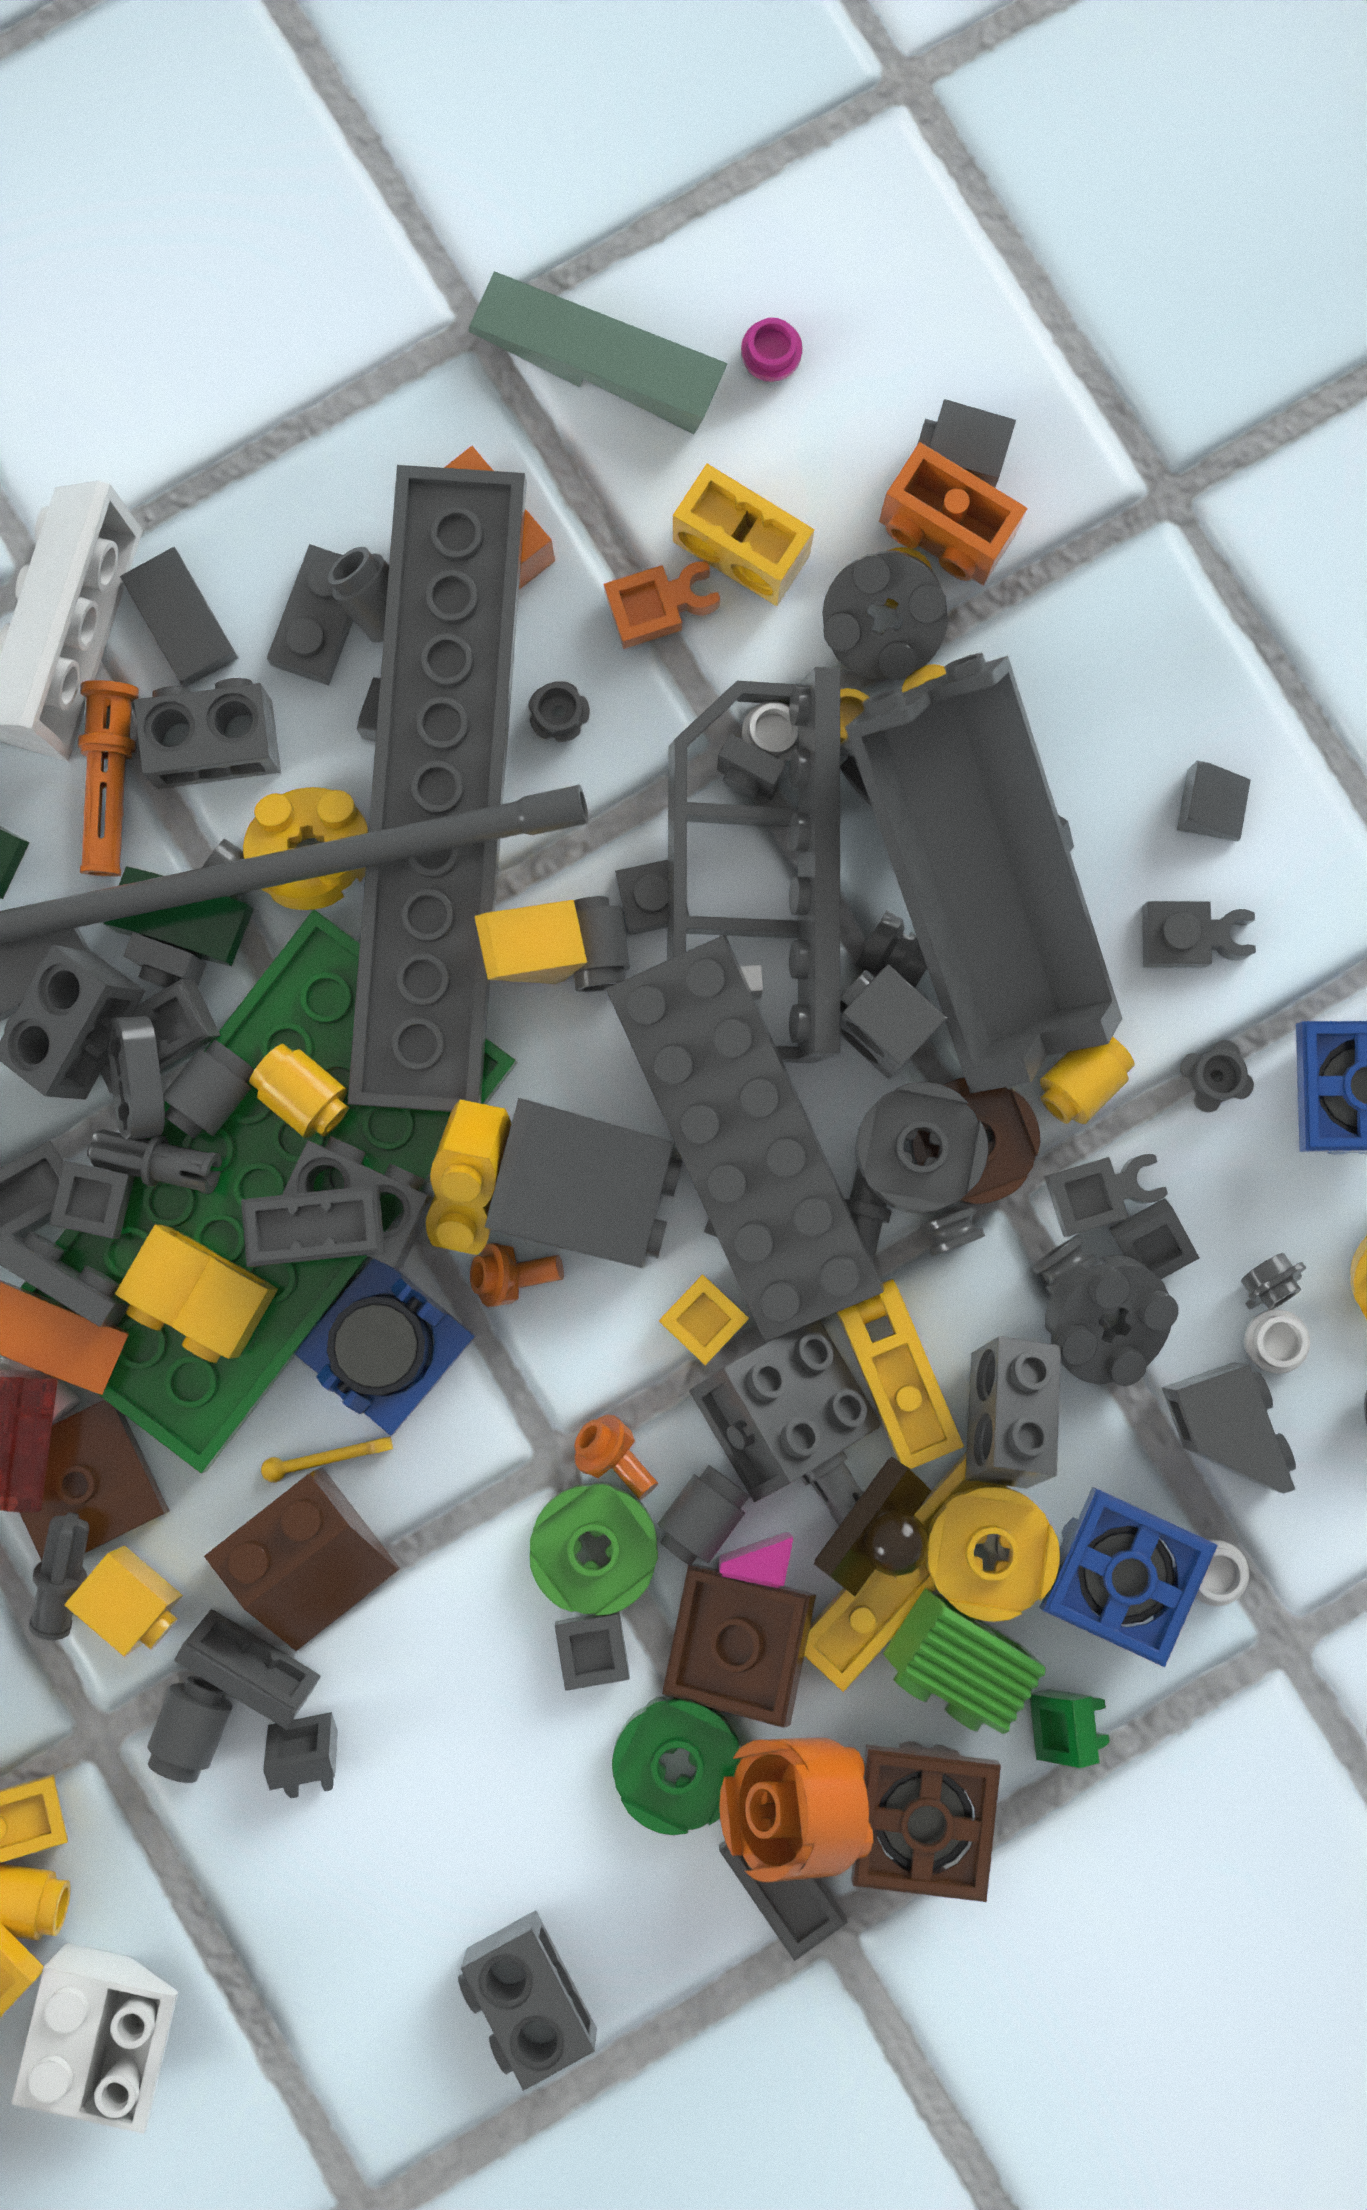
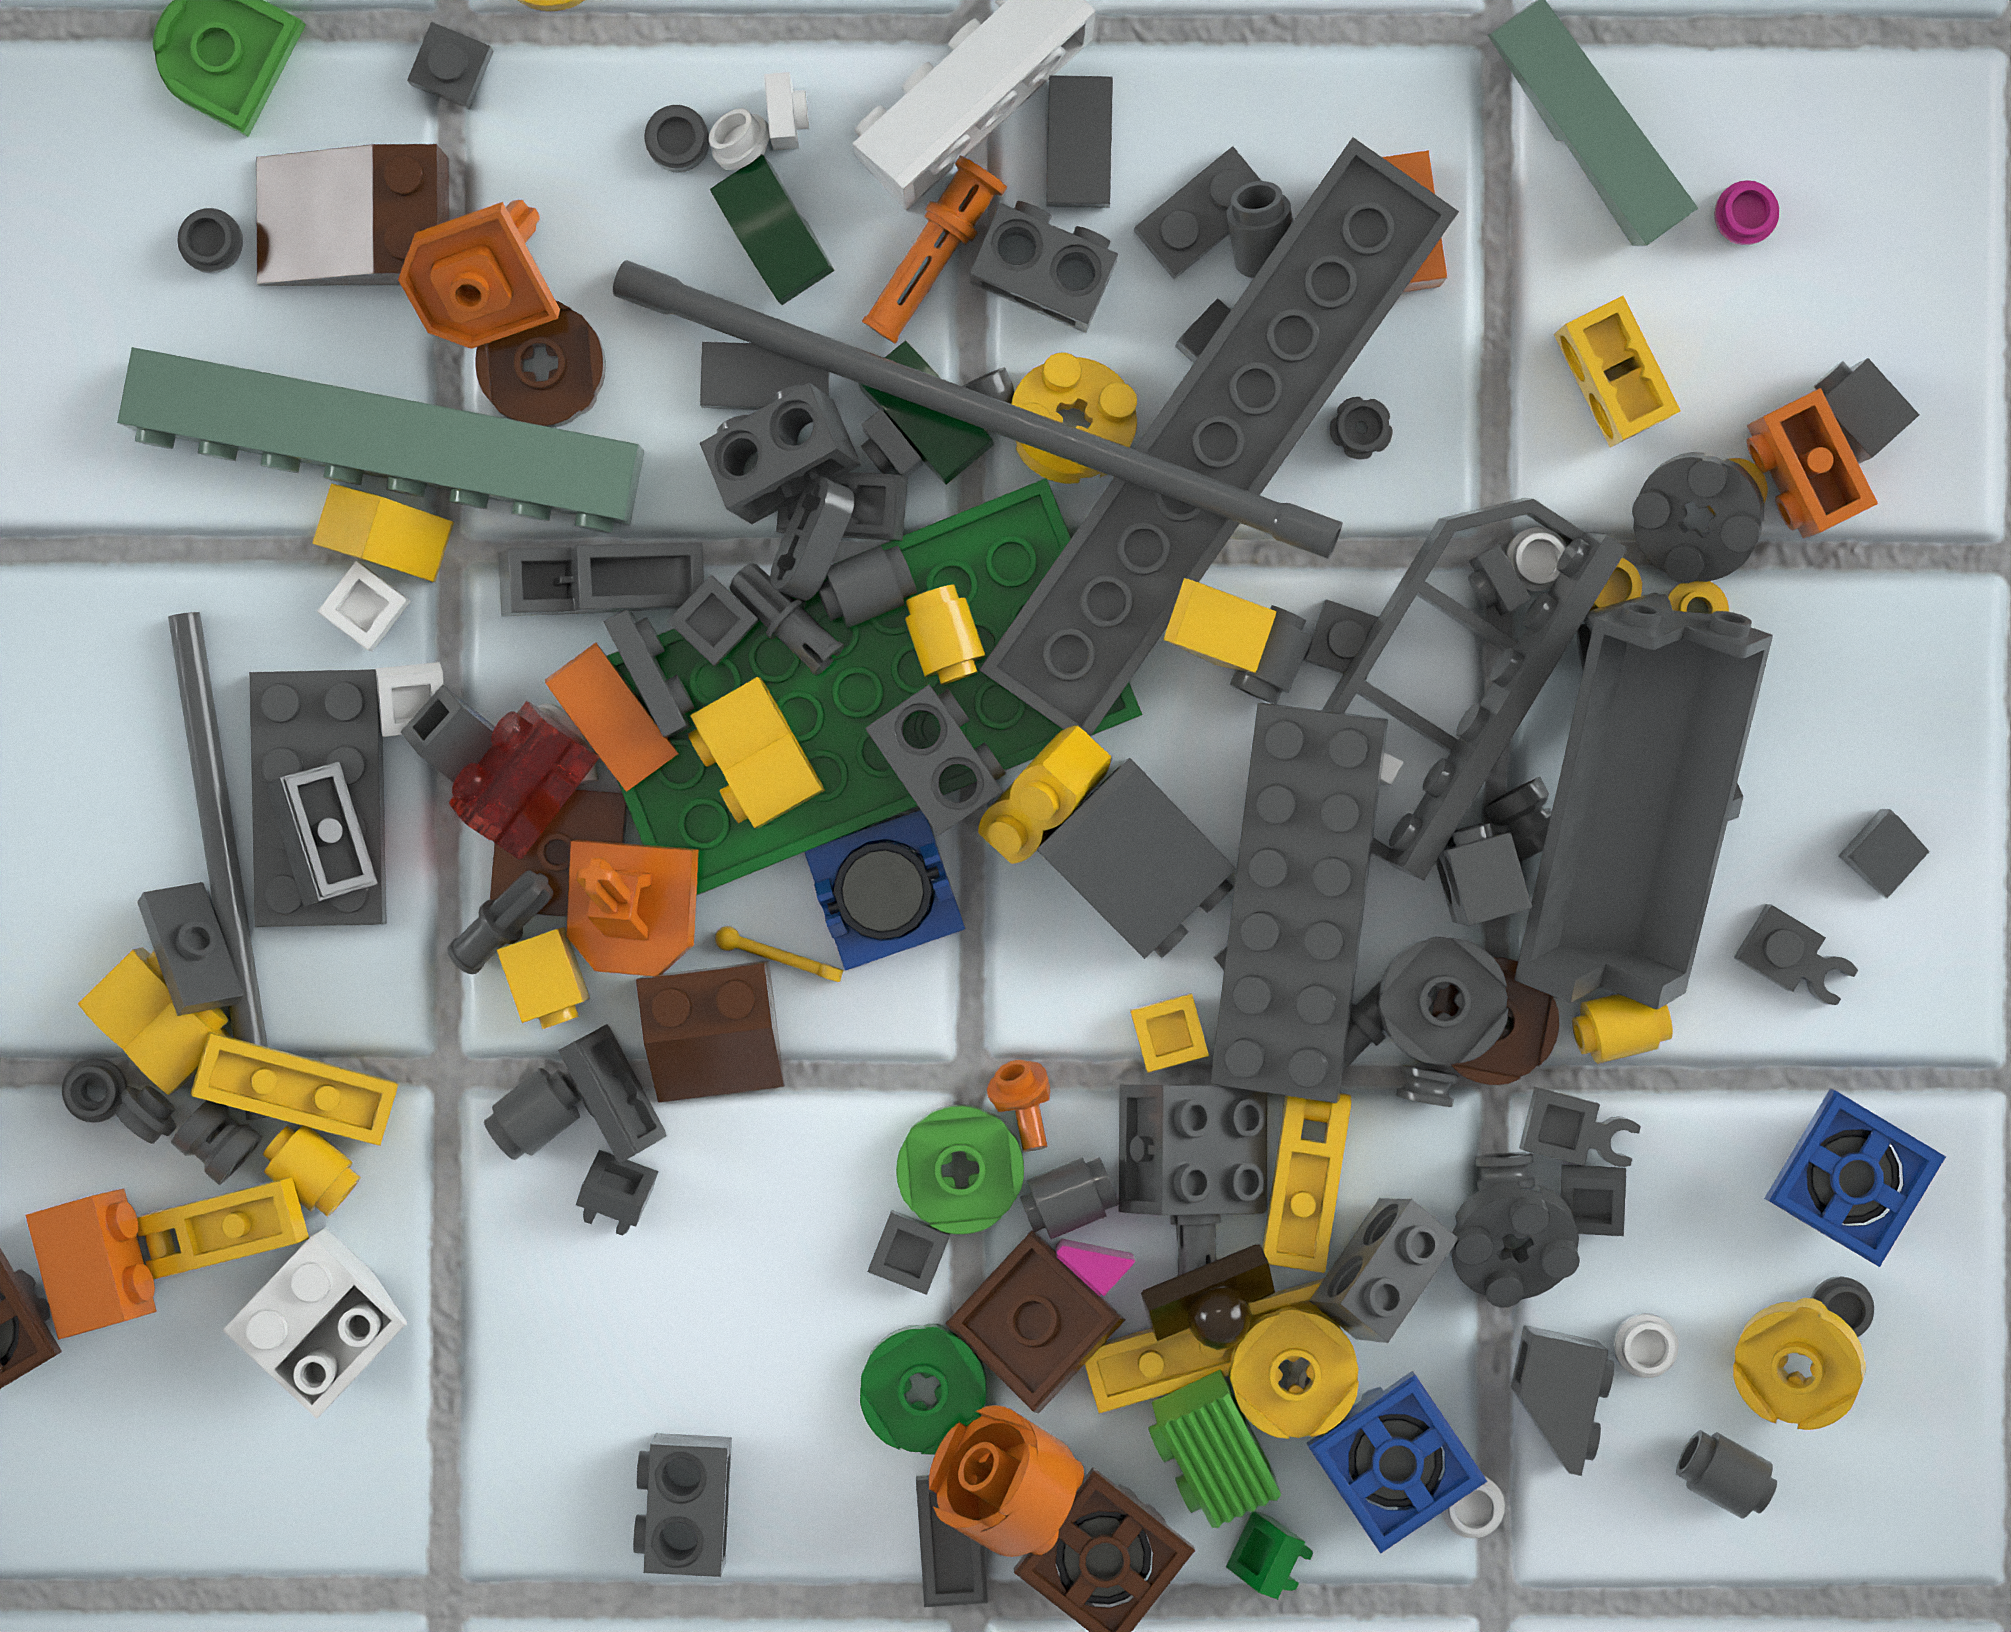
camera: 30 degrees right, 5 degrees up
dark grey plate [241,1185,385,1267] -> none
orange plate [470,1243,564,1307] -> none
orange plate [603,561,720,649] -> none
dark grey plate [1180,1040,1254,1113] -> none
dark grey plate [1241,1253,1306,1310] -> none
none -> orange piece [566,840,699,977]

